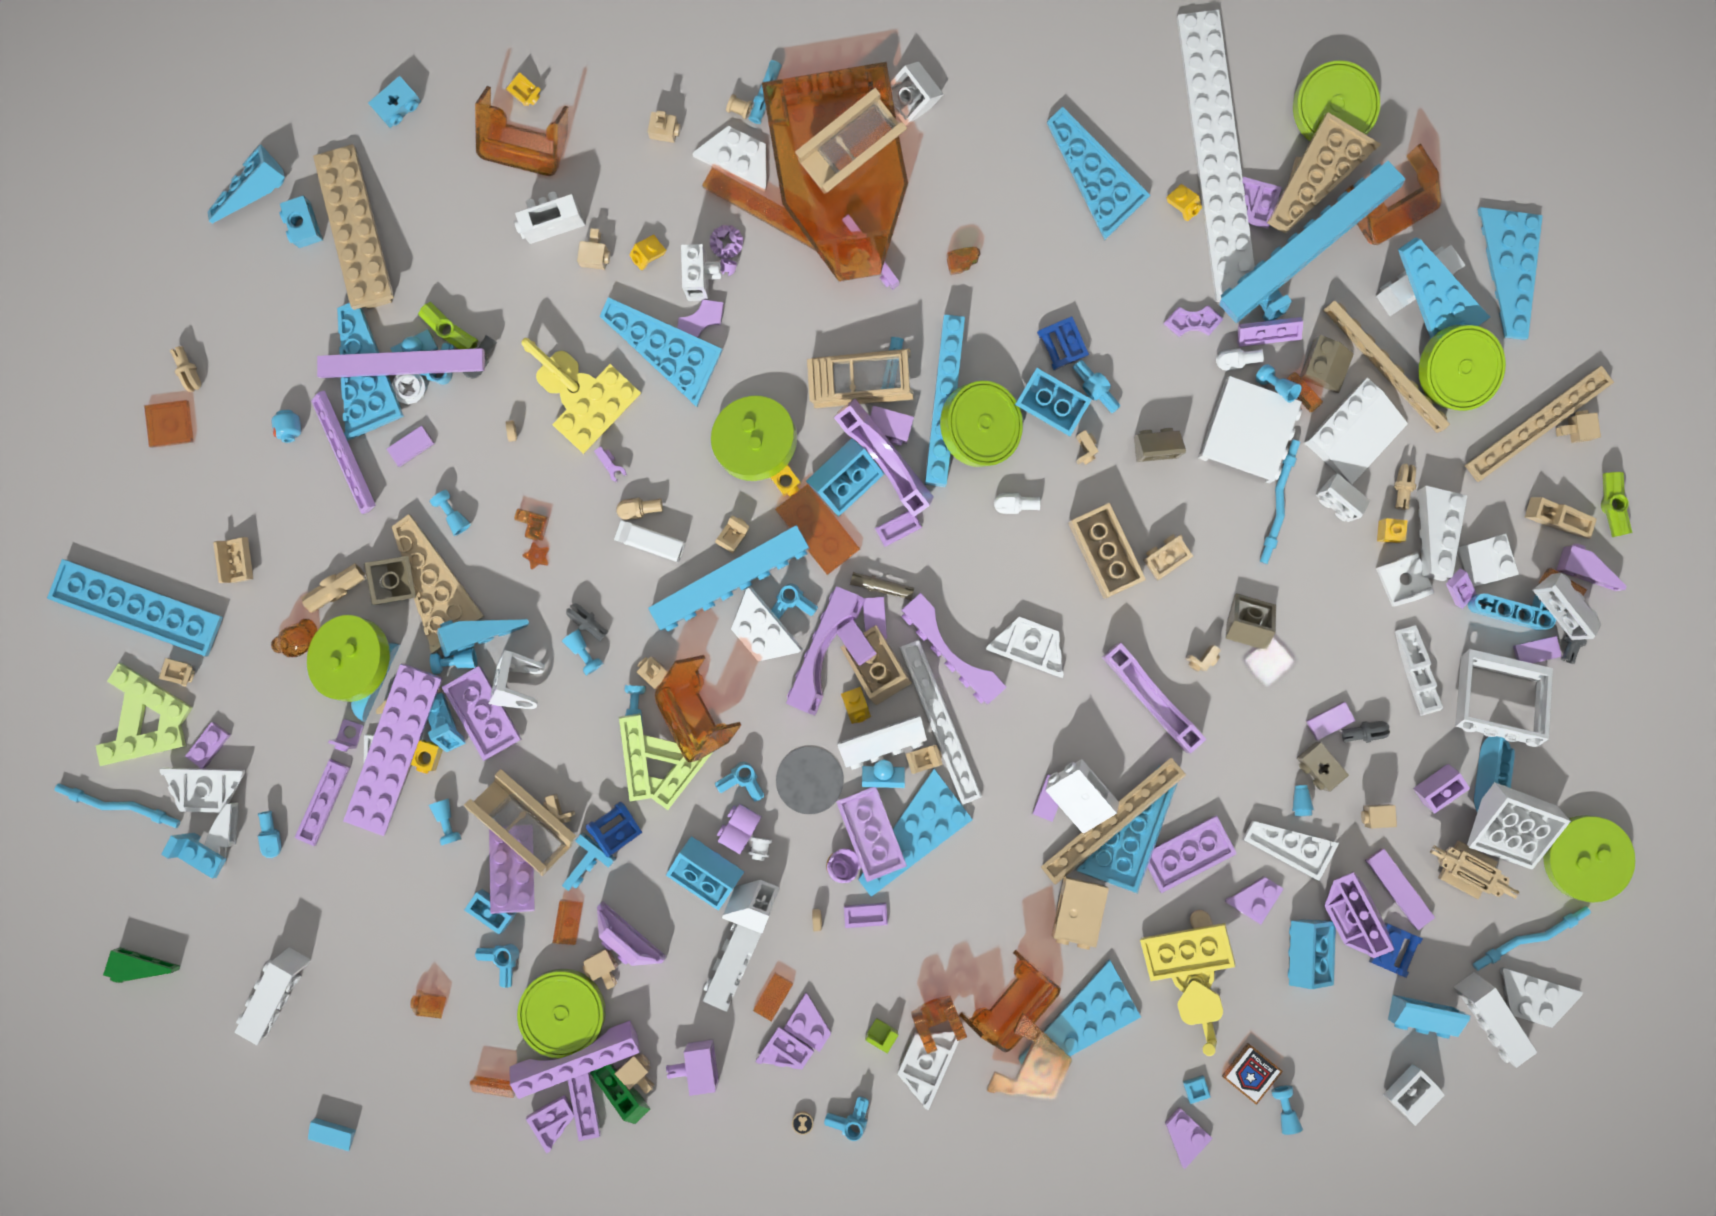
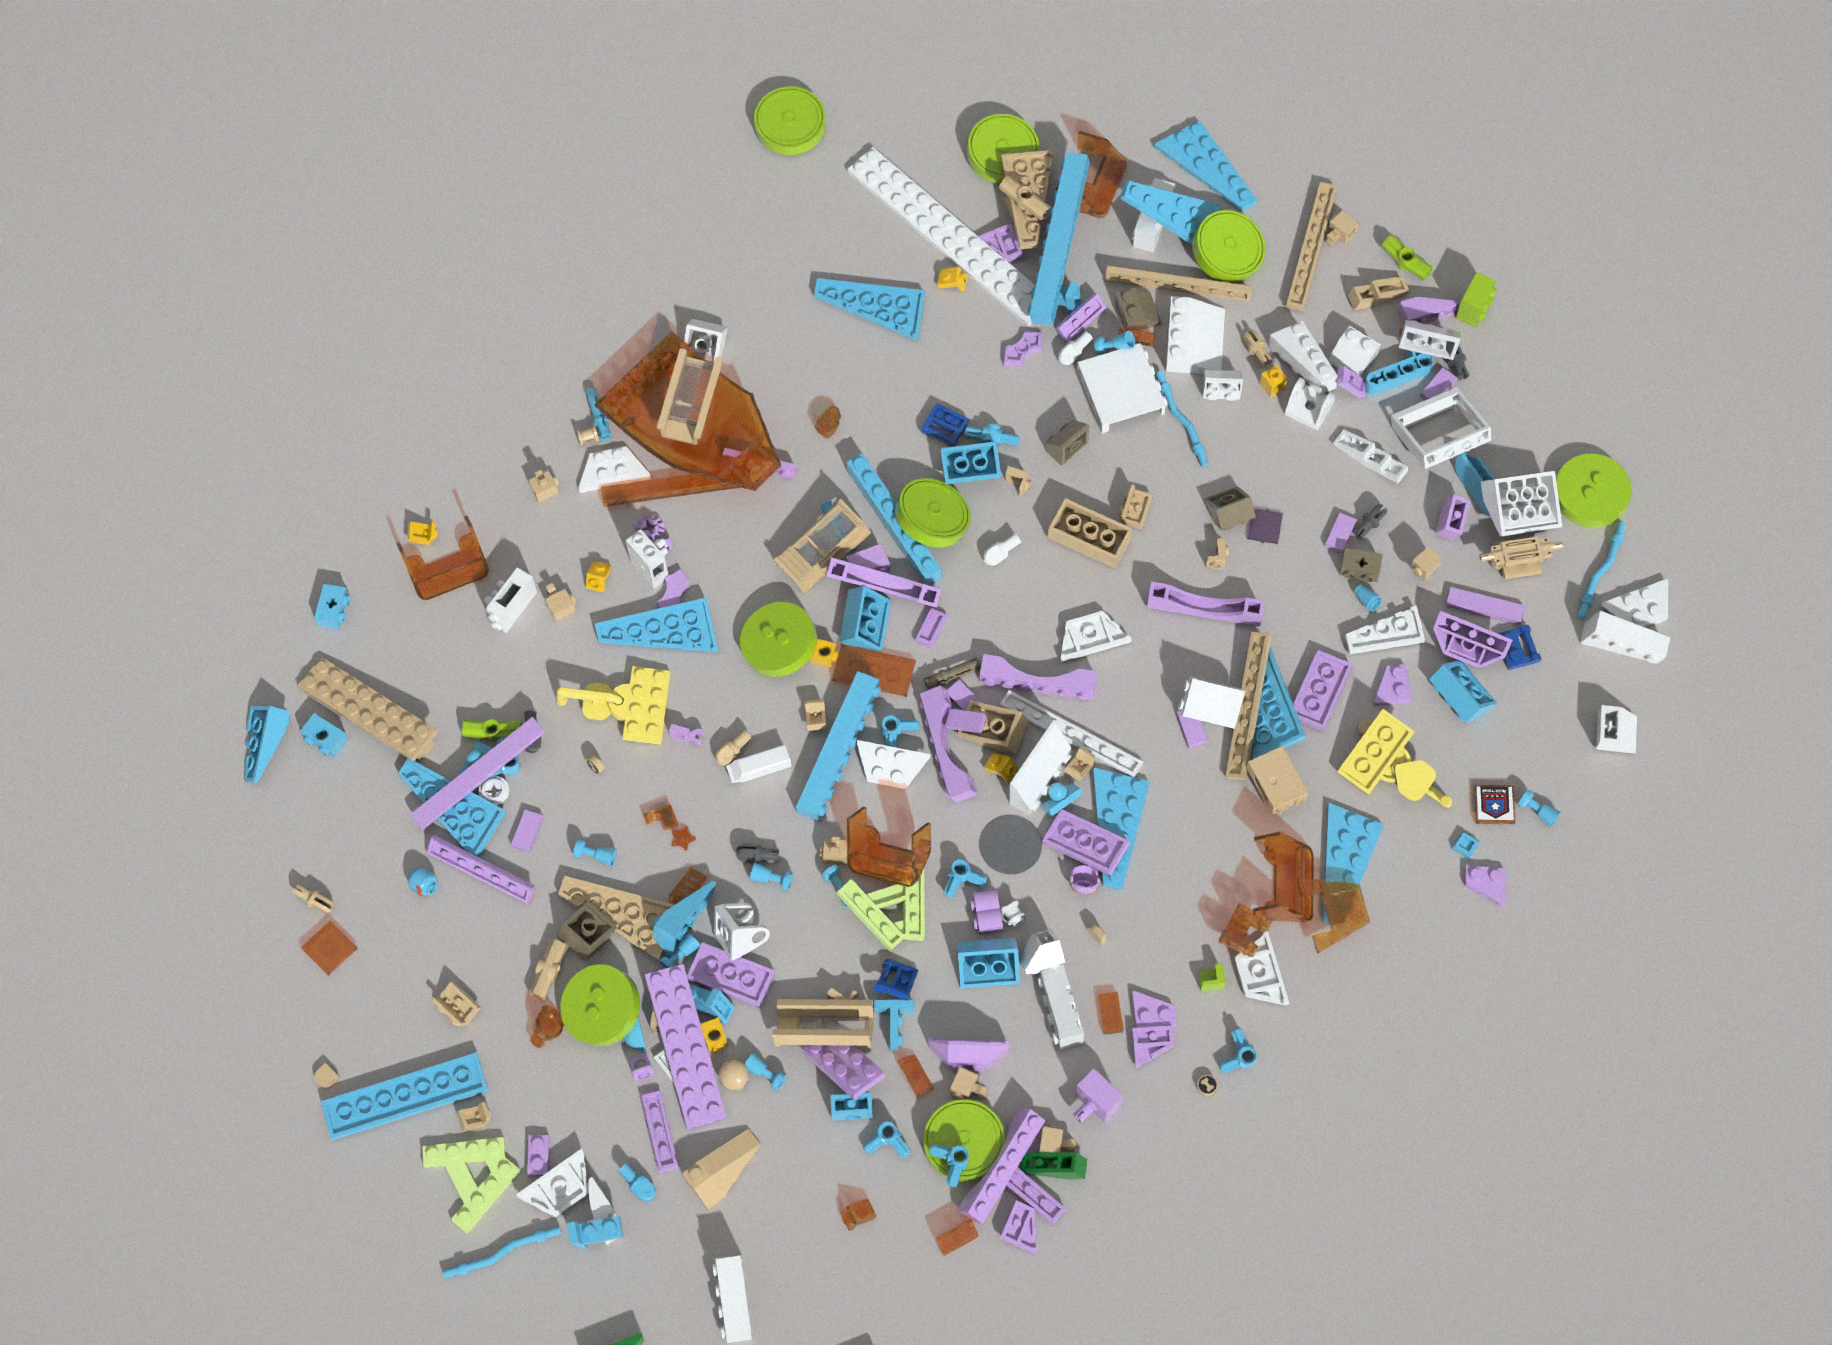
camera: 35 degrees left, 20 degrees down
lavender tile [844,903,888,928] -> none
medium azure slope [1388,995,1470,1039] -> none
none -> tan tile [315,1063,340,1088]
none -> clear orange slope [669,867,707,905]
none -> tan wedge [682,1129,761,1210]
none -> tan hair [718,1059,749,1091]
none -> medium azure axle [930,1143,969,1187]
none -> tan piece [999,176,1051,220]
none -> lime brick [1456,272,1497,327]

